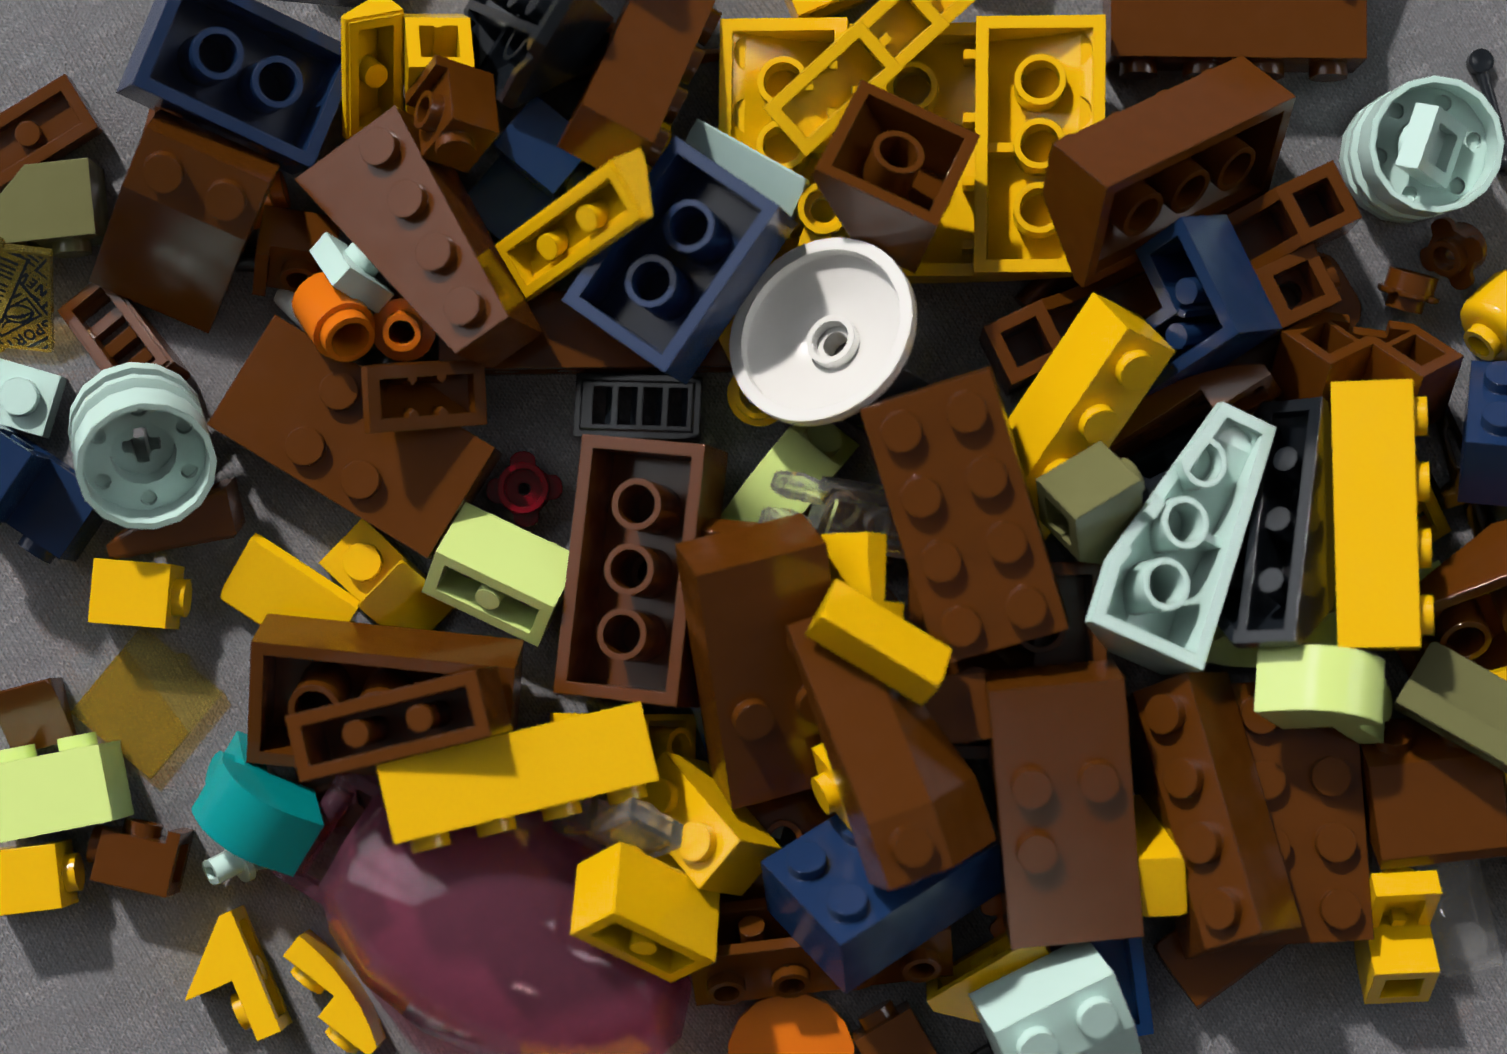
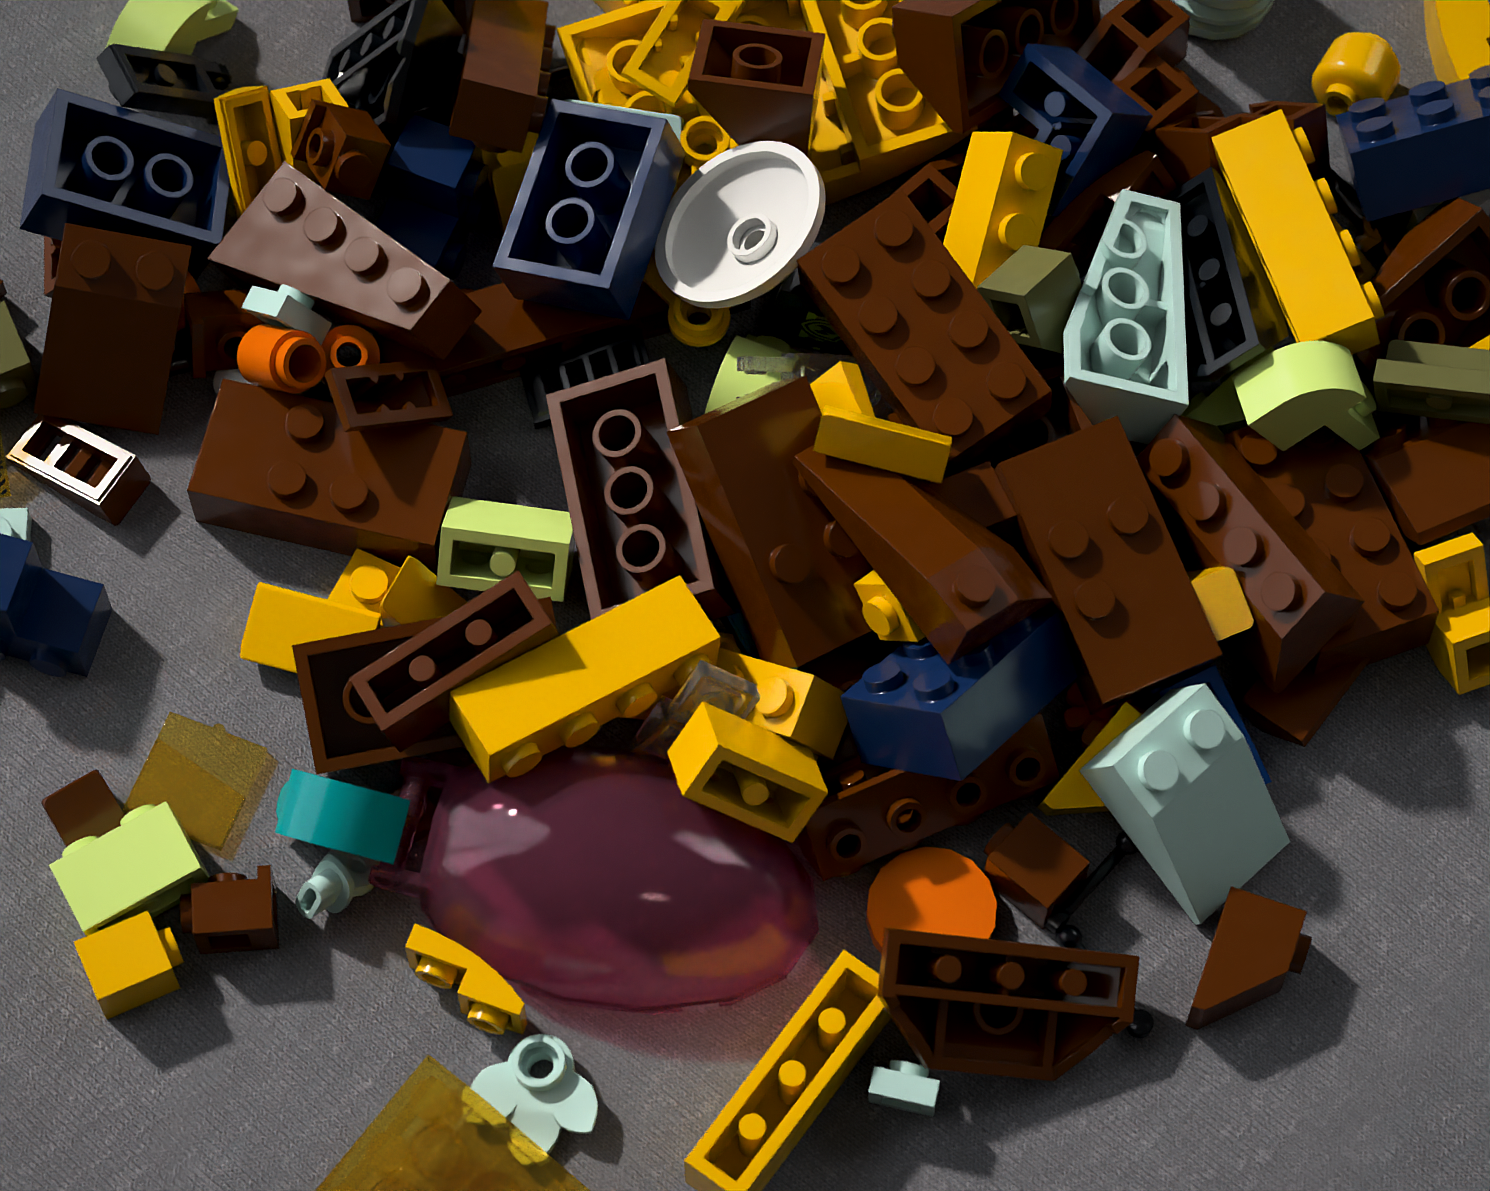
camera: 20 degrees left, 20 degrees down
light aqua wheel [68,362,217,529] -> none
yellow brick [88,558,192,629] -> none
reddish brown slope [106,477,246,559] -> none
yellow slope [185,905,292,1041] -> none
dark red plate [486,451,563,527] -> none
yellow slope [495,148,653,302] -> none
reddish brown plate [1377,266,1440,314] -> none
reddish brown plate [1420,217,1487,290] -> none

